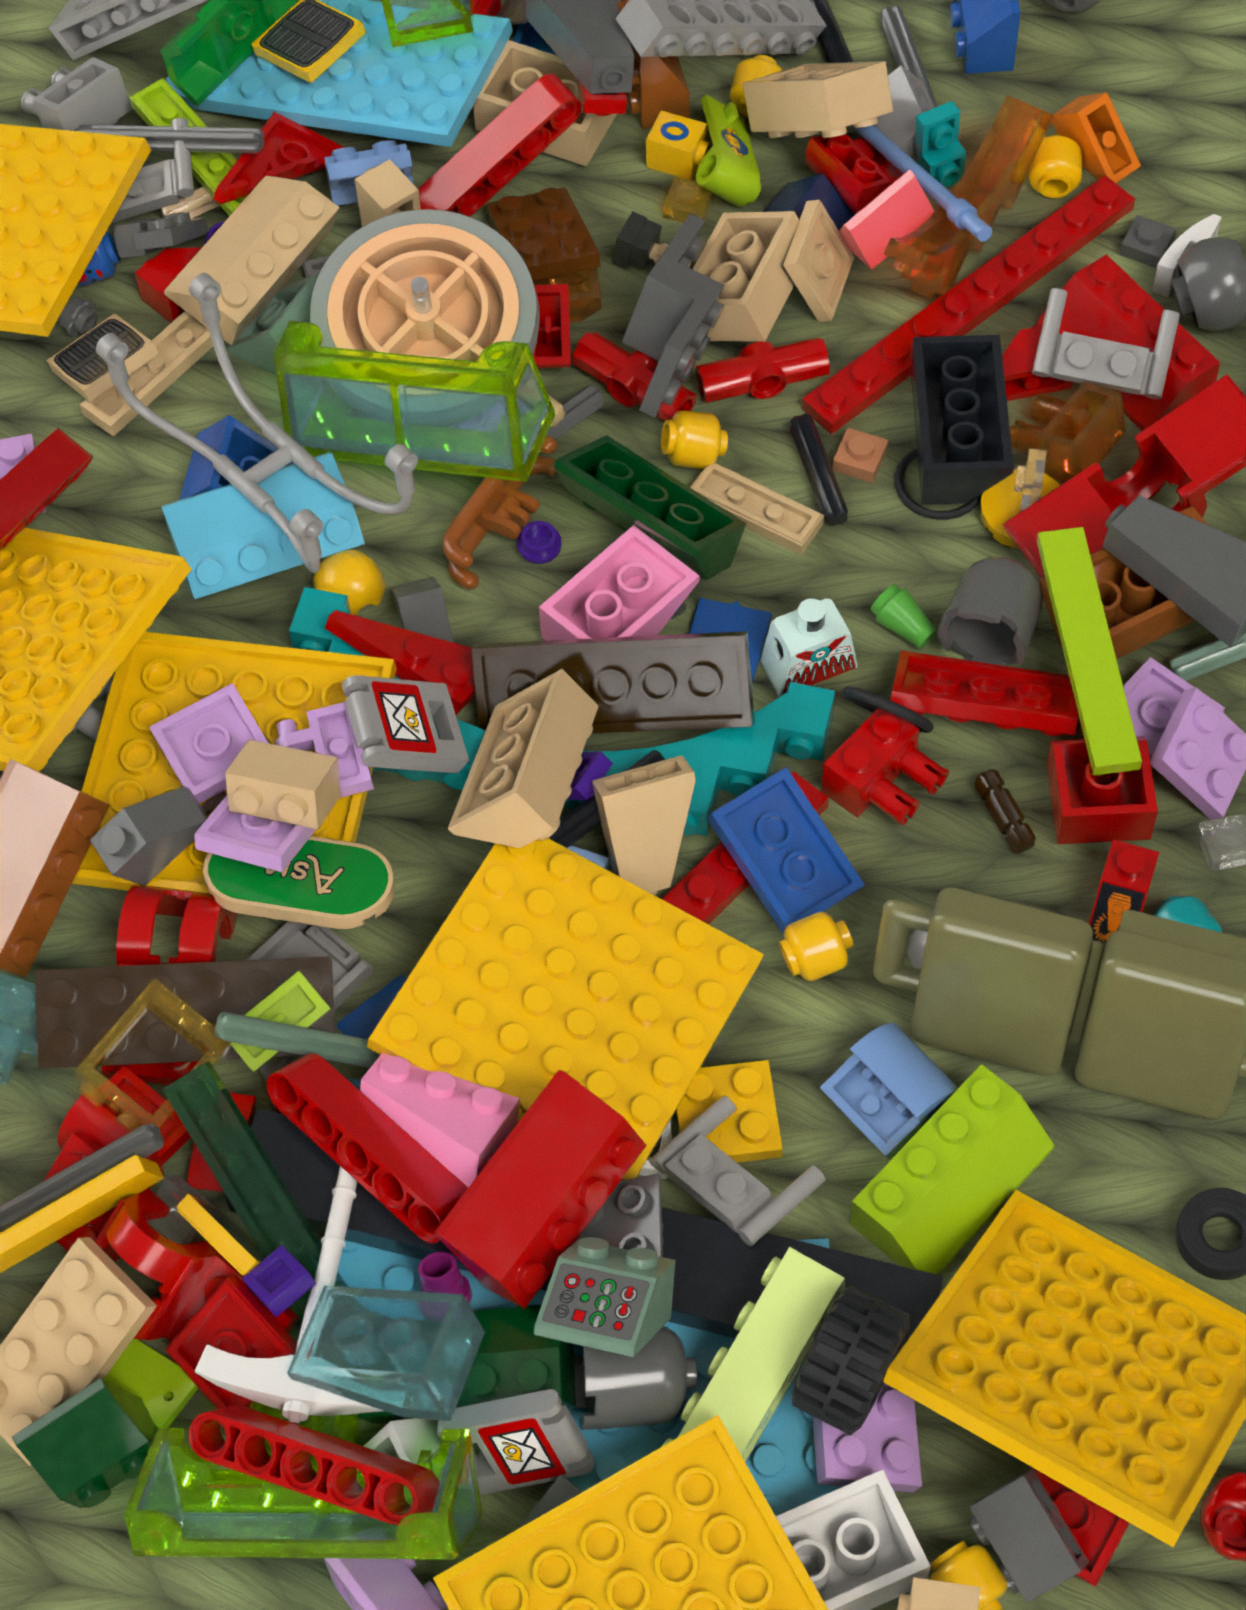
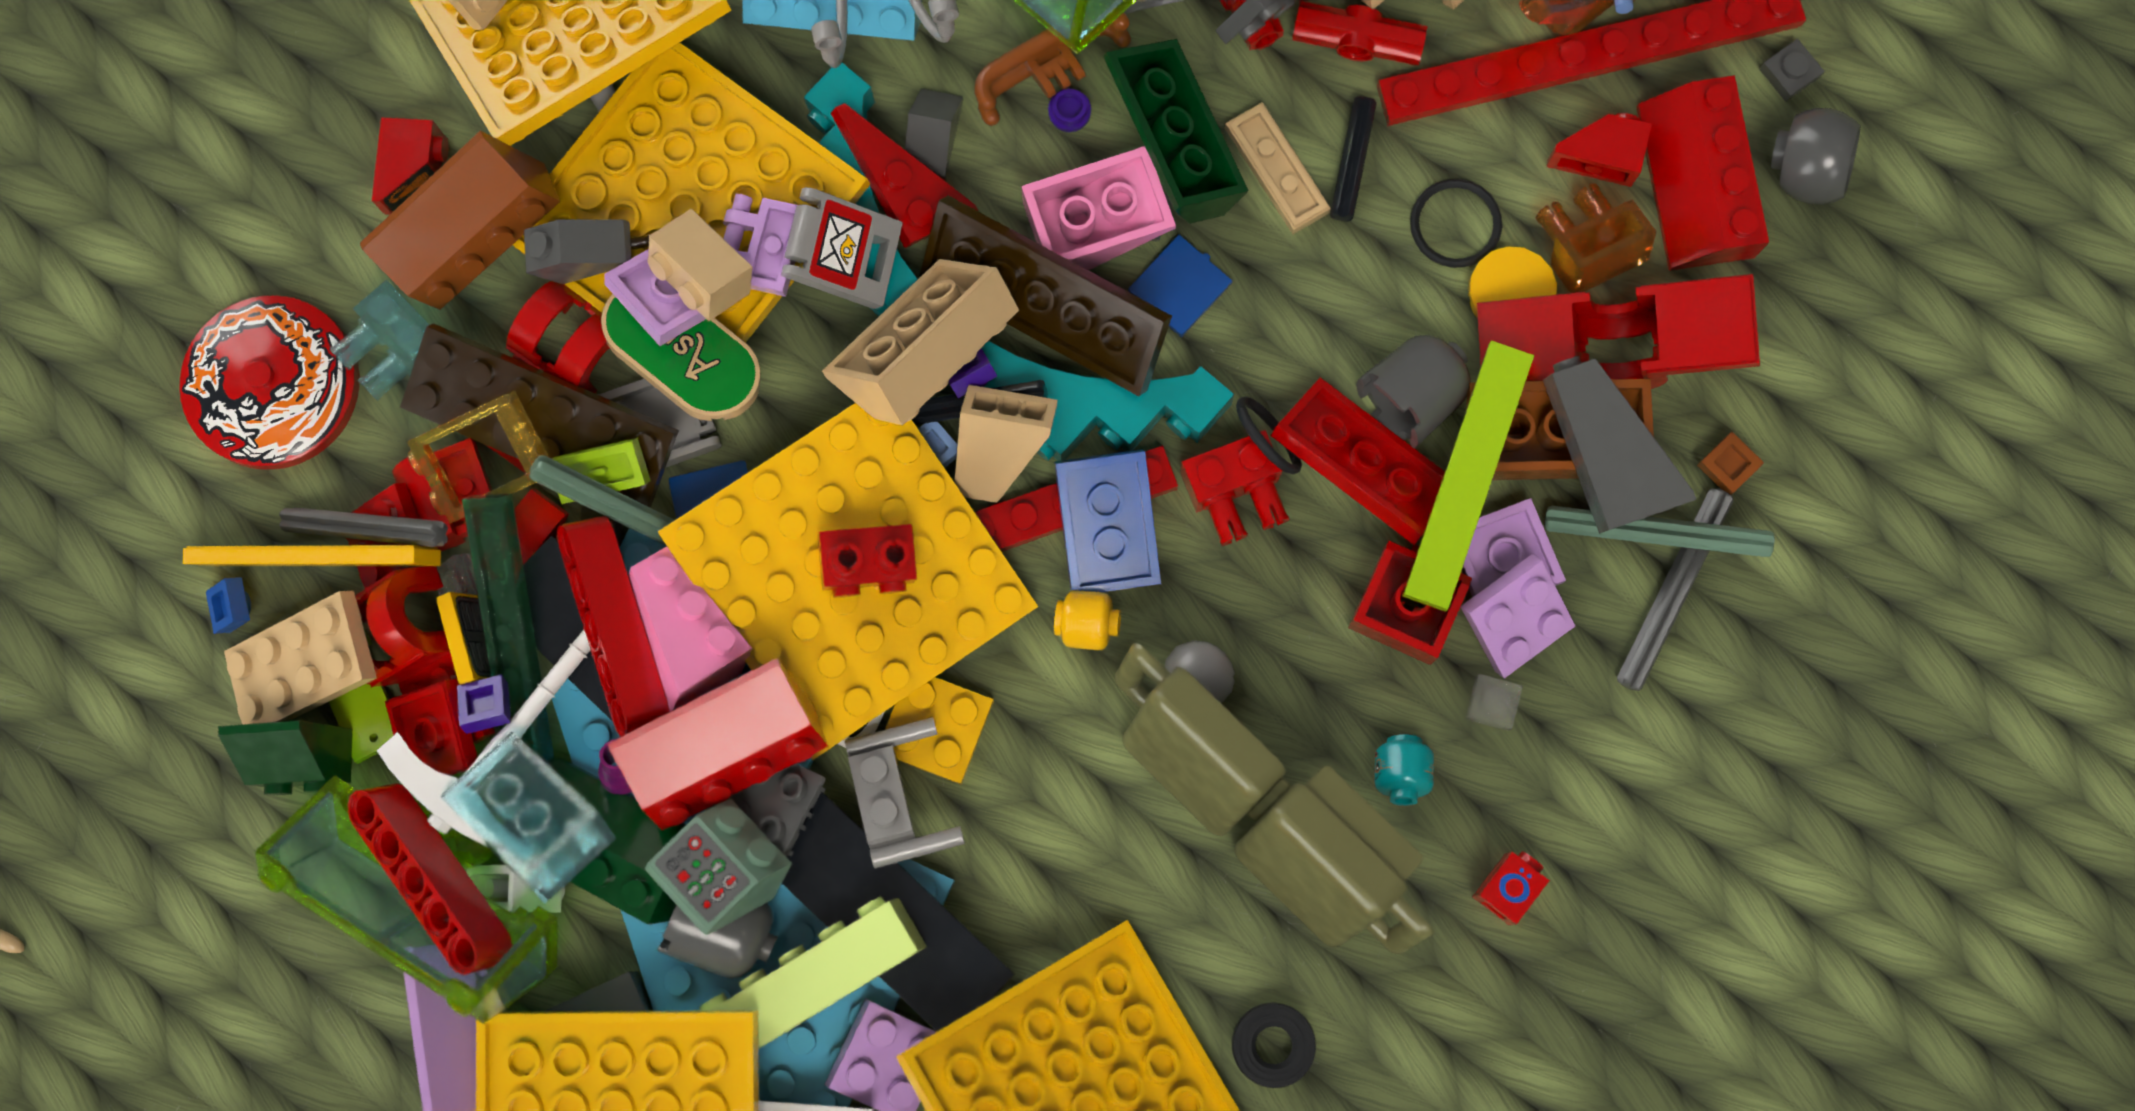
camera: 30 degrees right, 20 degrees up
lavender plate [149,683,268,804] -> none
yellow hair [313,550,386,616] -> none
light grey container [437,1389,594,1496] -> none
yellow head [661,411,728,469] -> none
light aqua torso [760,598,858,697] -> none
black tyre [792,1285,910,1435] -> none
medium blue brick [820,1023,959,1160] -> none
nougat plate [832,428,889,483] -> none
lime slope [849,1064,1055,1275] -> none
bright green cone [870,584,938,650] -> none
black slope [910,335,1014,505] -> none
dark brown axle [975,769,1036,854] -> none
clear plate [1014,448,1047,510] -> none
light grey plate [1032,288,1180,399] -> none
slope [1089,839,1160,944] -> none
white slope [1152,214,1222,297] -> none
none -> red brick [817,524,917,598]

